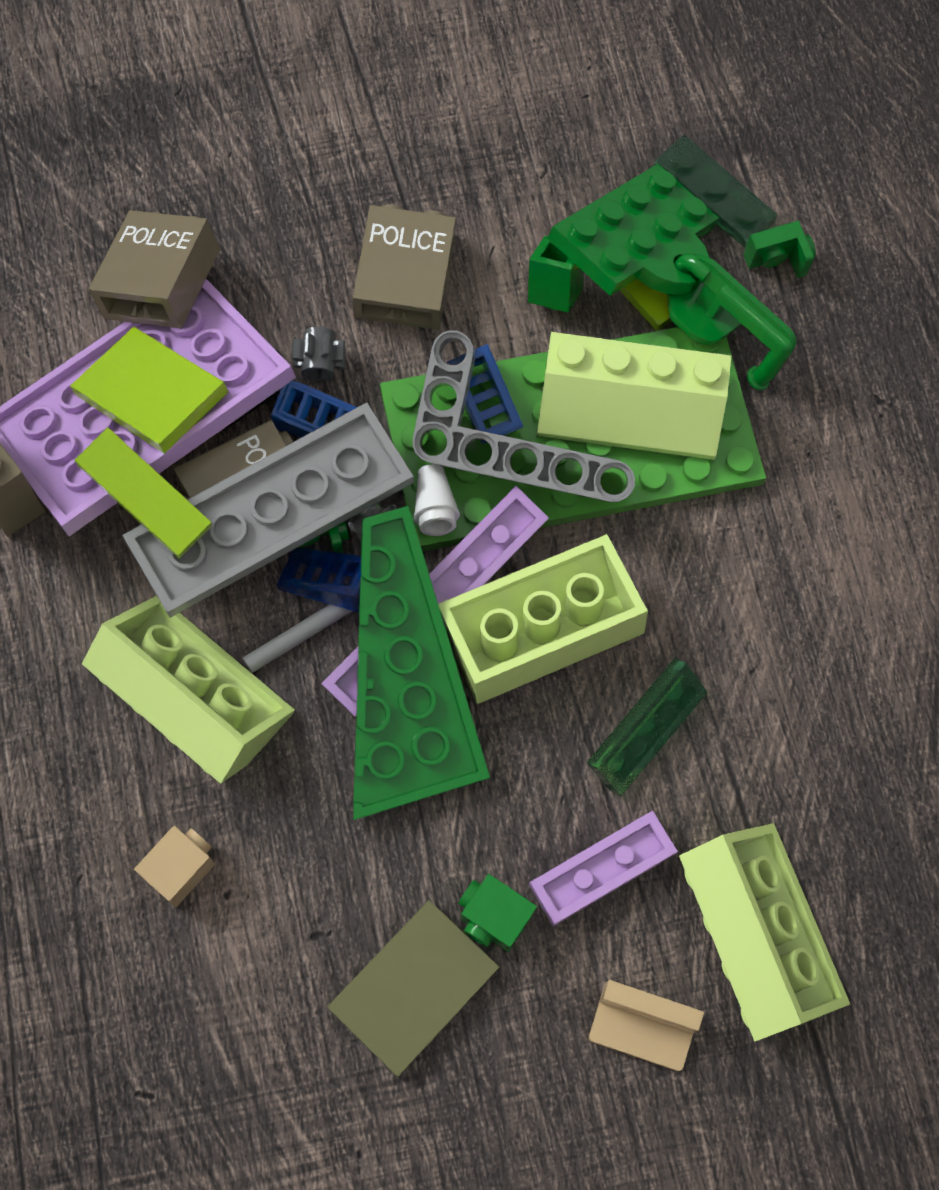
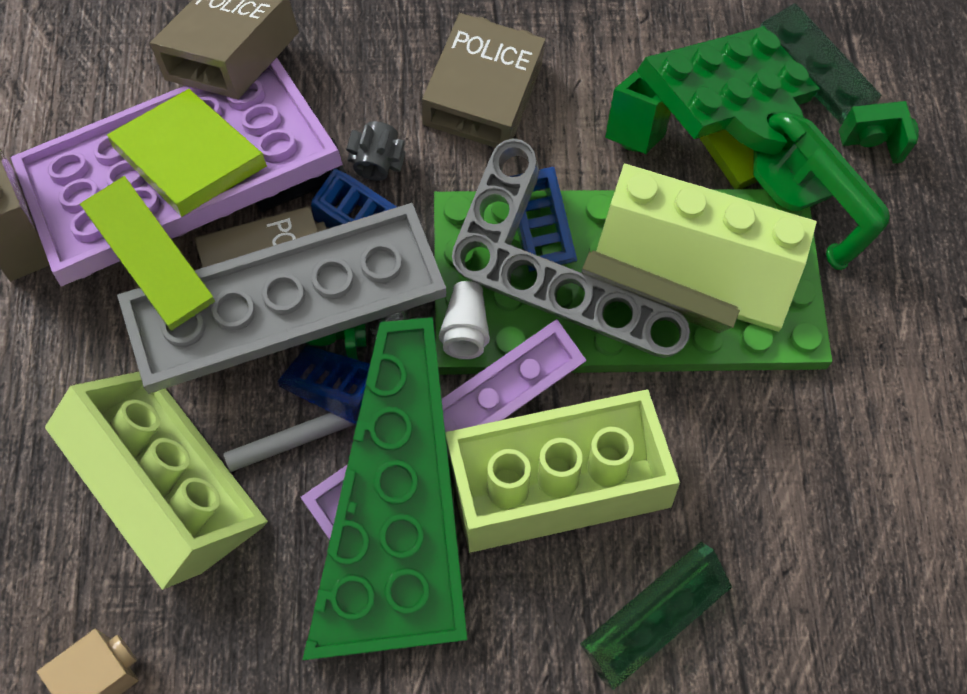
camera: 10 degrees right, 5 degrees down
none -> olive tile [581,250,740,333]

